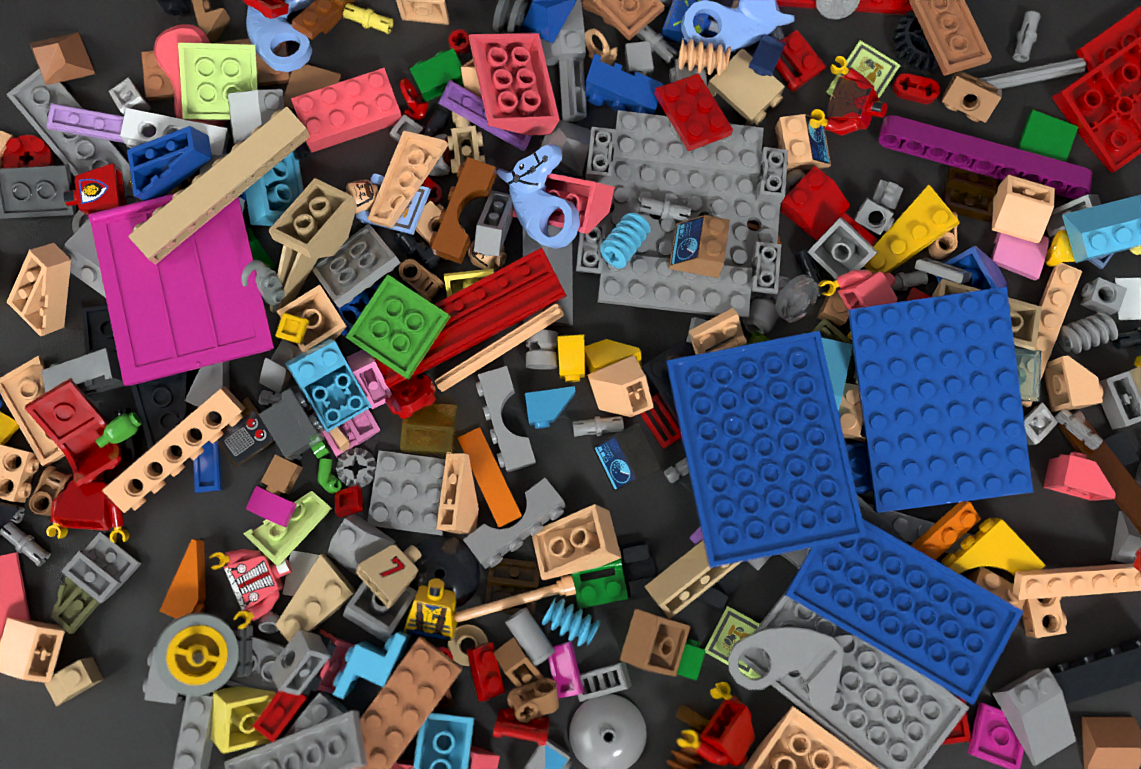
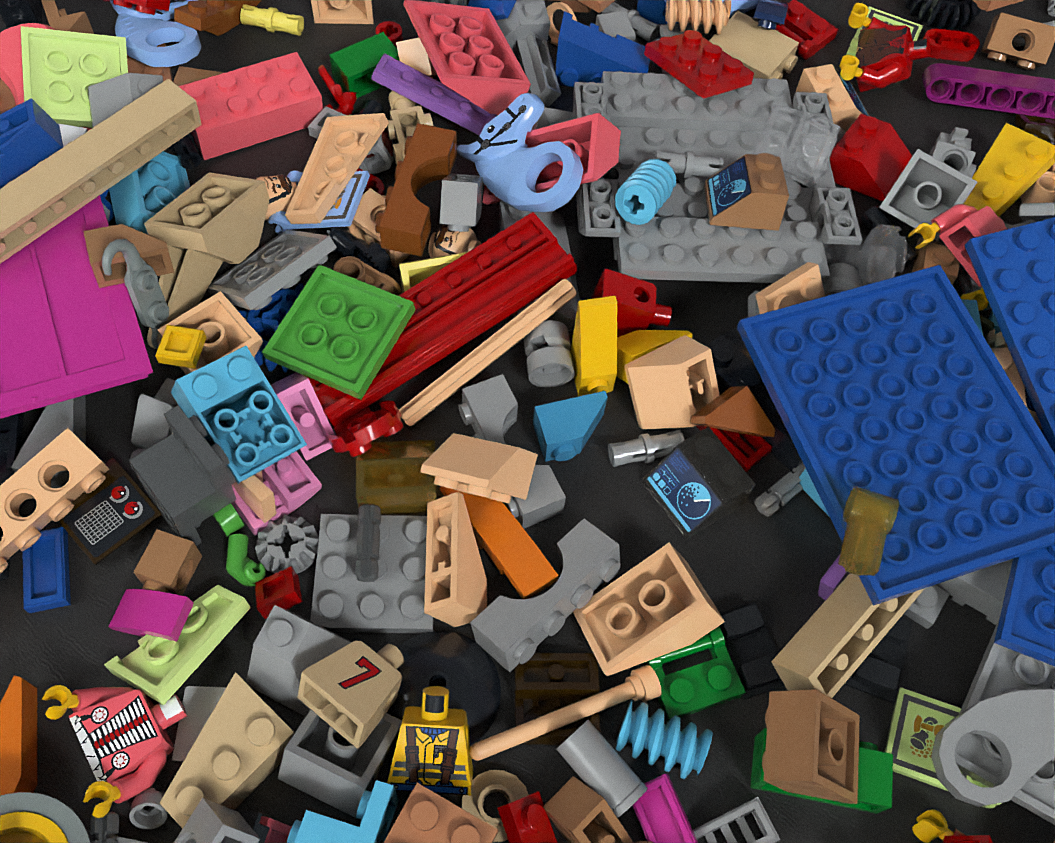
camera: 10 degrees left, 20 degrees down
none -> medium nougat slope [83,224,174,288]
none -> dark grey axle [355,504,381,582]
none -> light nougat slope [420,433,538,504]
none -> red torso [590,269,672,337]
none -> dark orange slope [690,386,775,437]
none -> clear slope [753,105,840,188]
none -> clear yellow piece [838,486,899,576]

